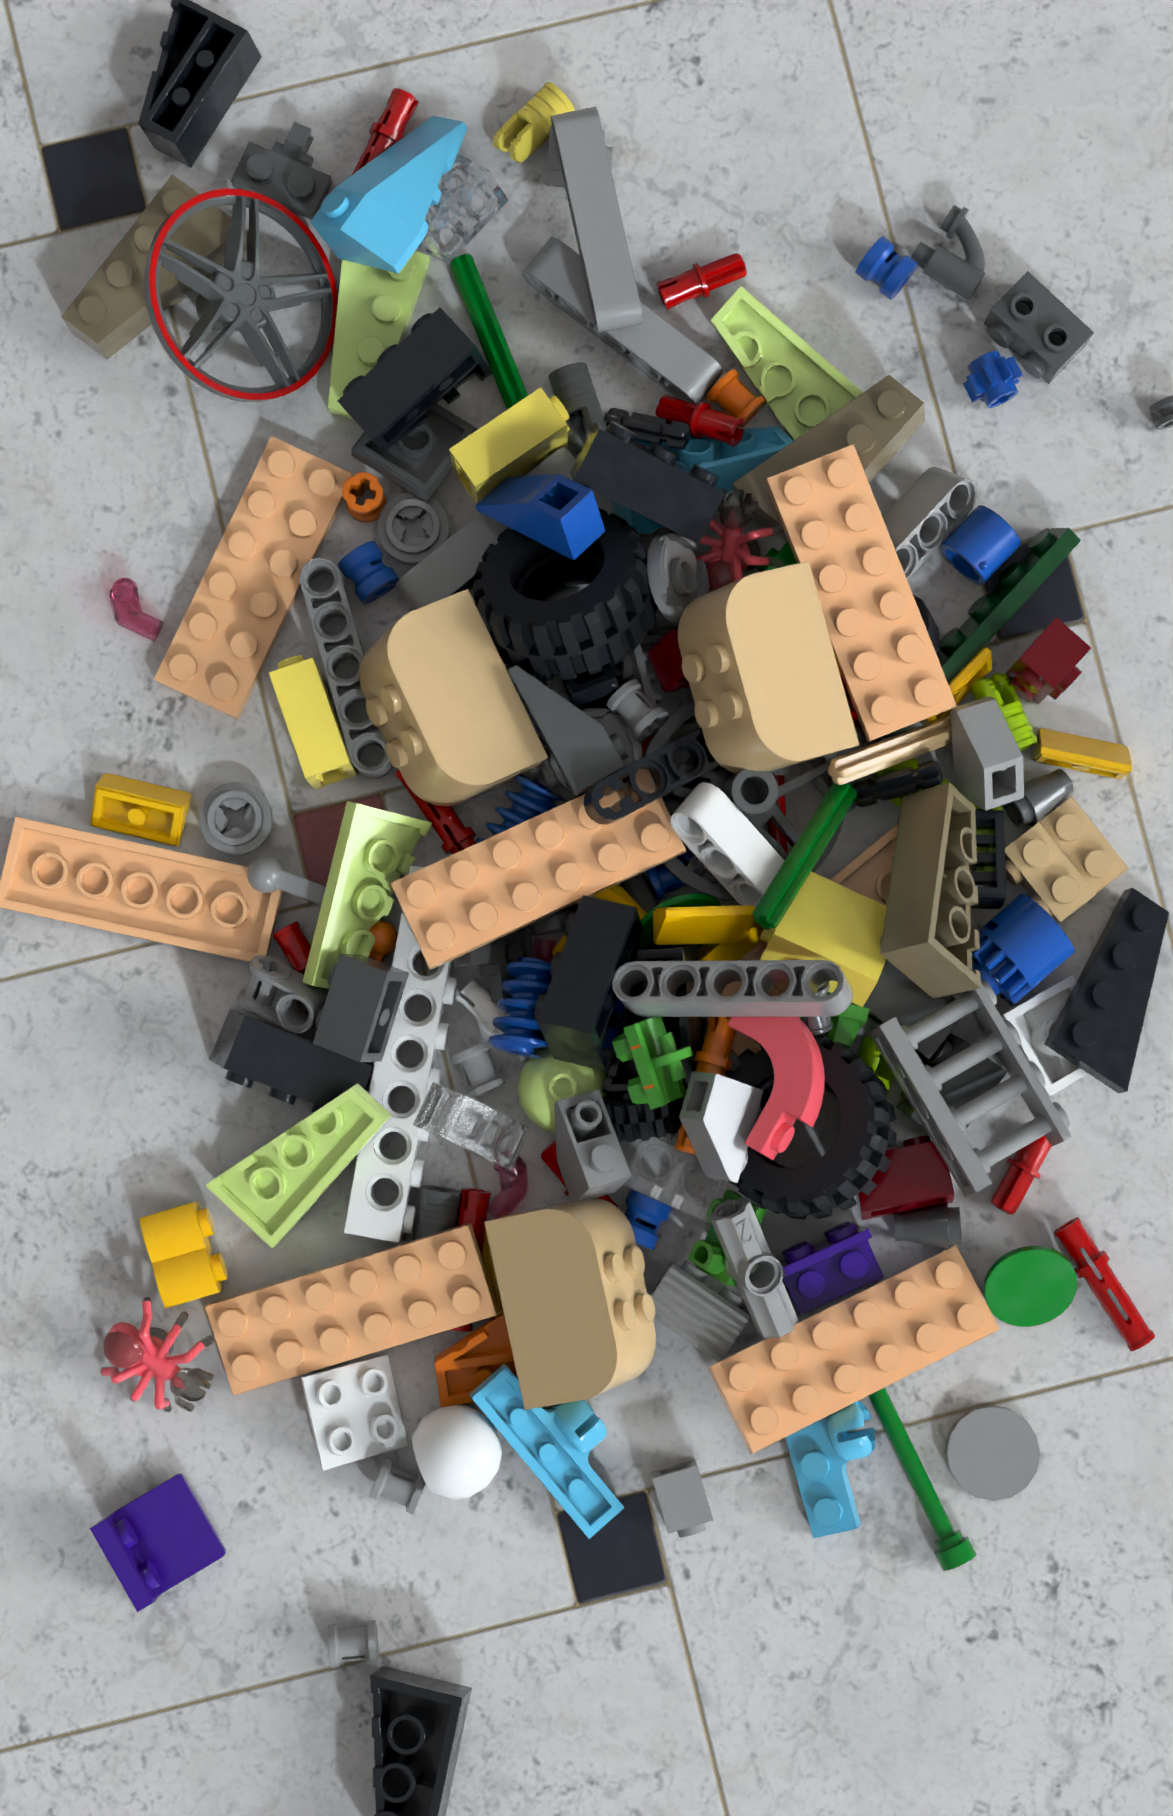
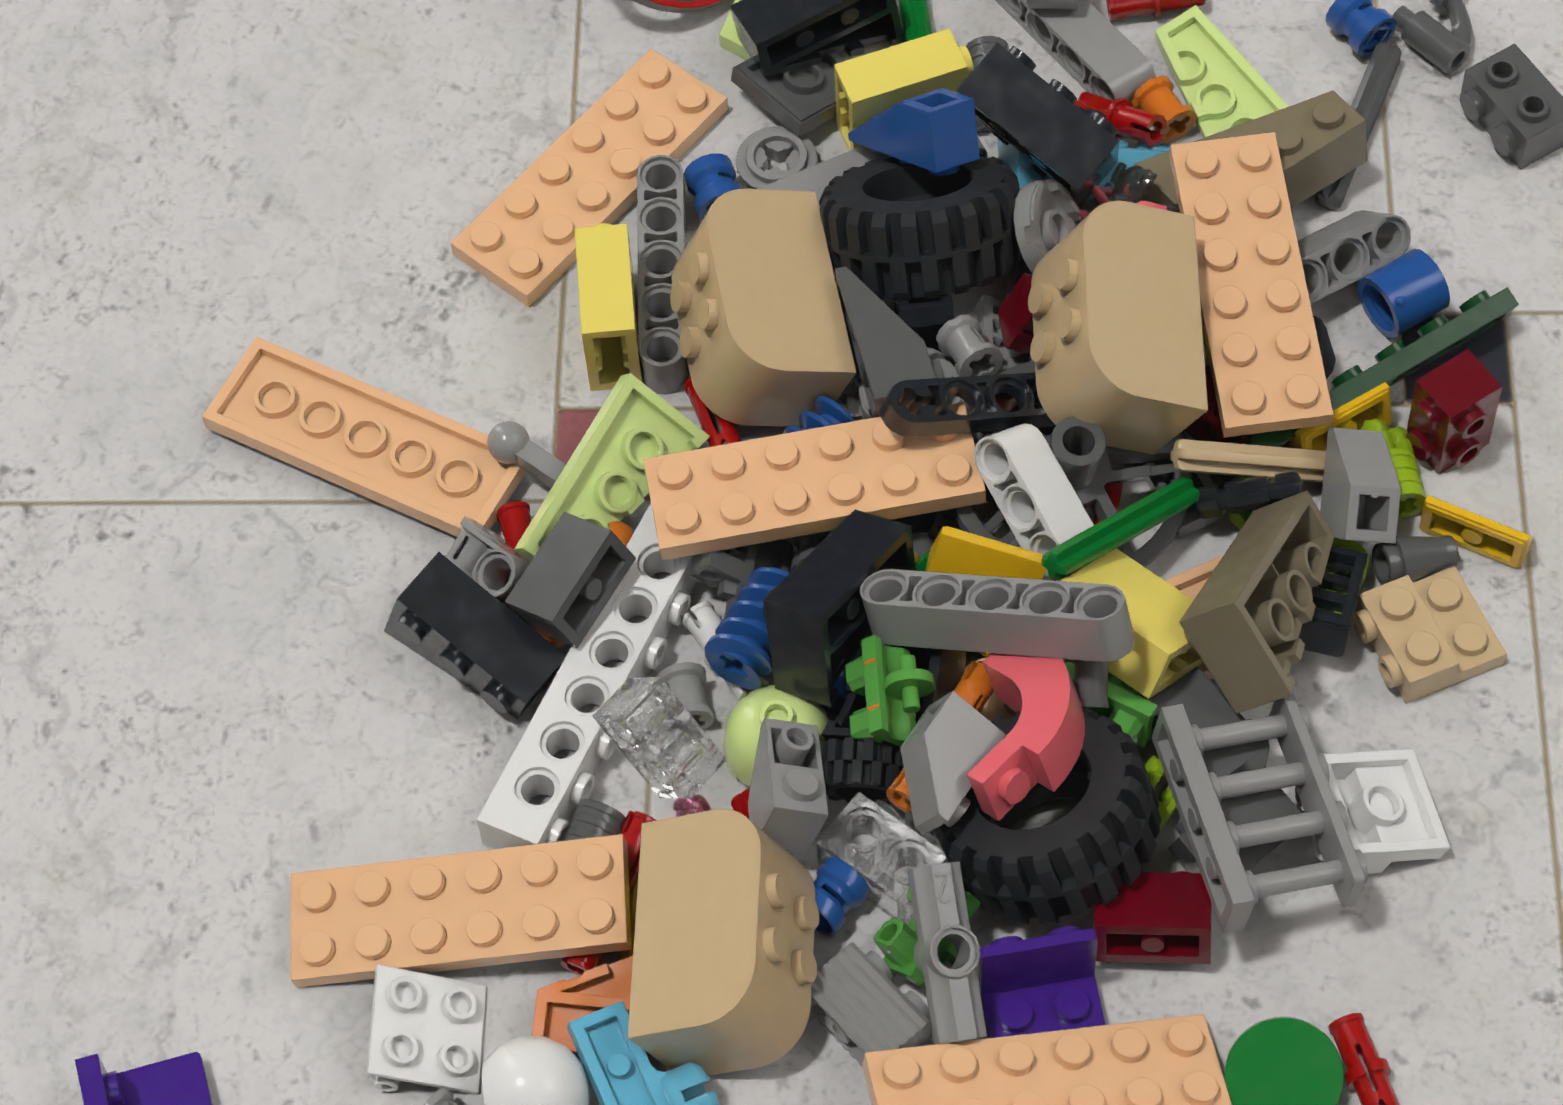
camera: 20 degrees right, 25 degrees down
yellow slope [90,773,192,847] -> none
animal [100,1297,214,1412] -> none
clear pink arm [109,578,163,642] -> none
yellow brick [139,1200,228,1309] -> none
light grey gear [199,782,273,855] -> none
yellowish green wing [205,1083,392,1249] -> none
orange bush [342,472,387,523] -> none
dark grey cone [894,1203,961,1249] -> none
blue gear [963,351,1023,408] -> none
blue gear [972,893,1075,1006] -> none
red axle [991,1135,1052,1215] -> none
black wing [1044,887,1169,1094] -> none
none -> dark grey axle [1315,42,1402,210]

